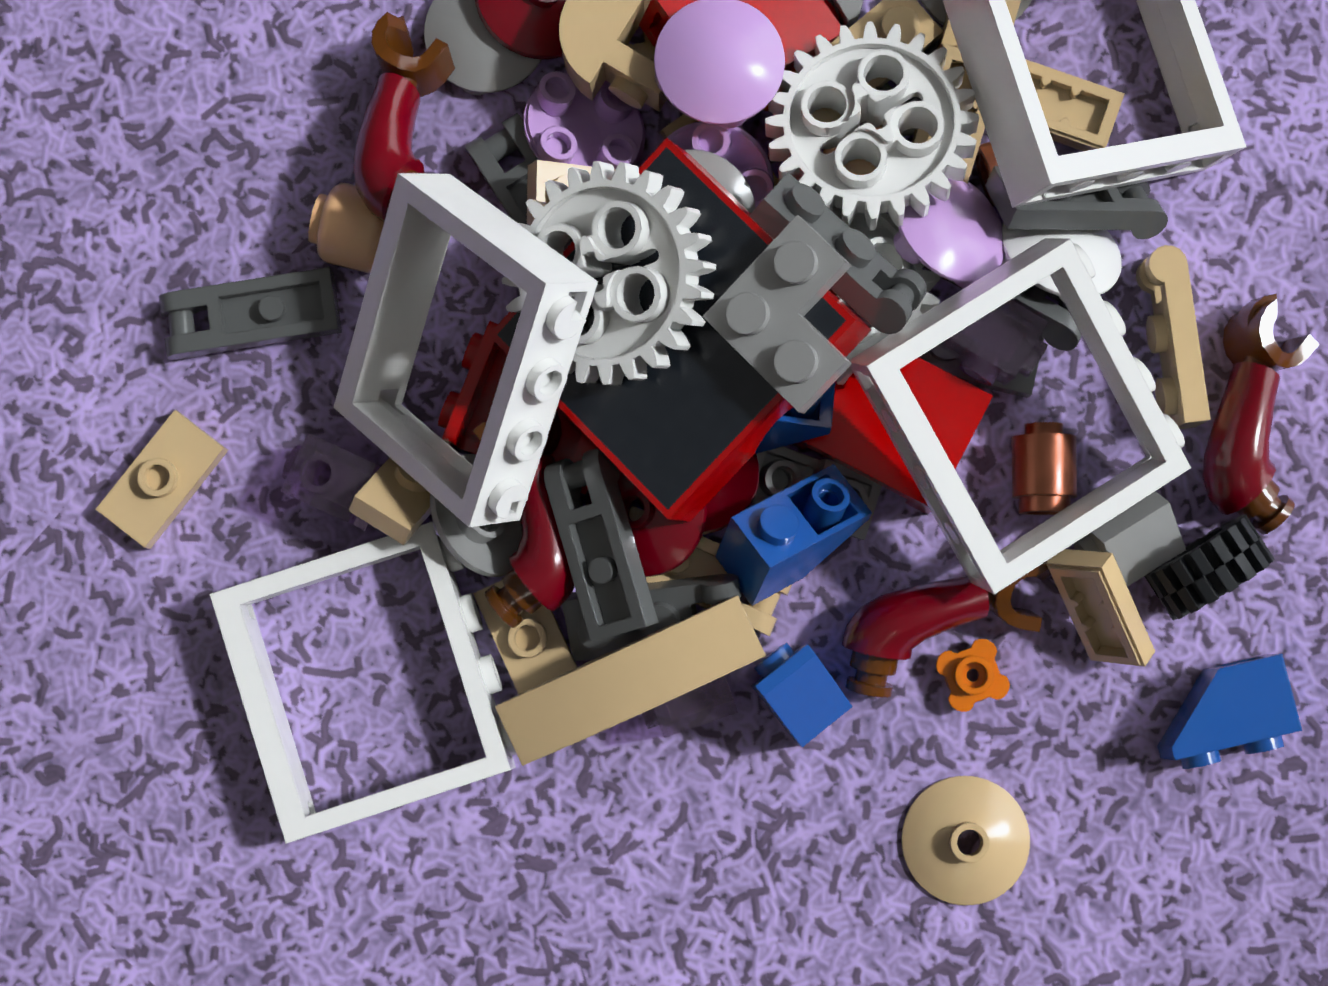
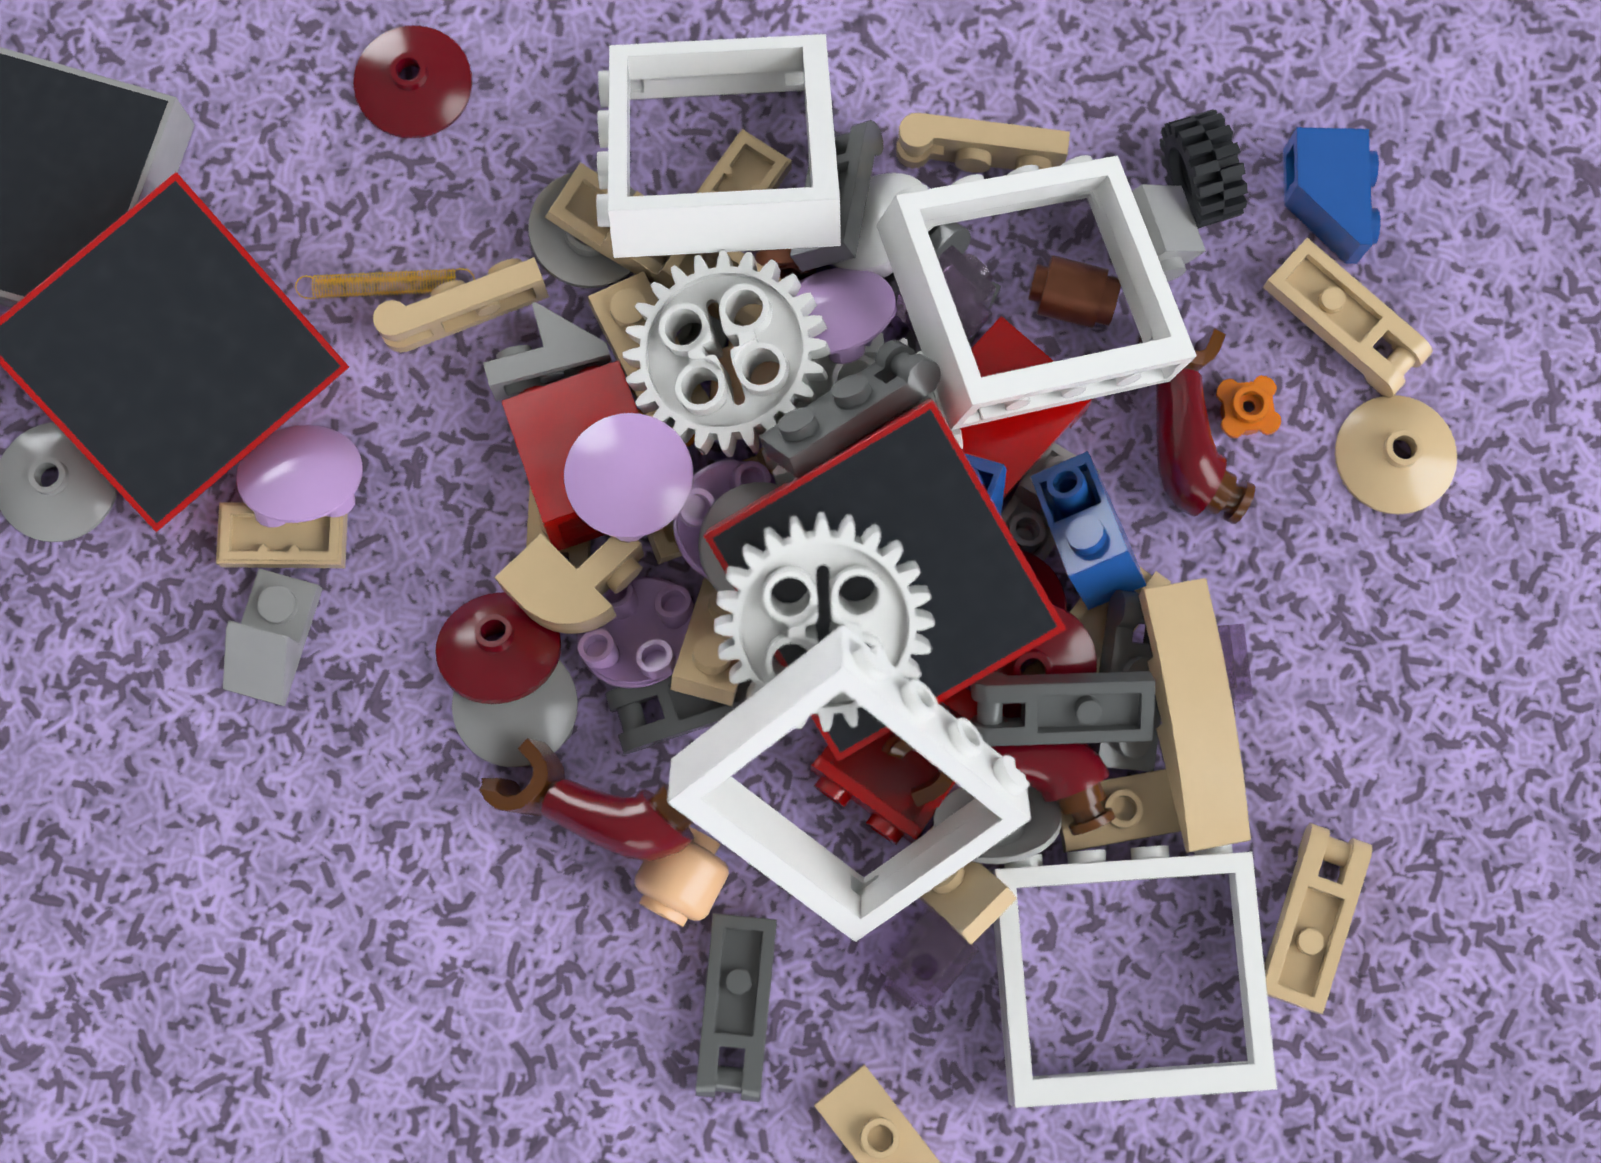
camera: 85 degrees left, 5 degrees down
light grey plate [702,215,852,414] -> none
blue slope [751,643,853,747] -> none
tan plate [1046,549,1155,667] -> none
piece [1203,294,1319,535] -> none
none -> tan plate [1263,238,1433,398]
none -> tan plate [1264,823,1372,1014]

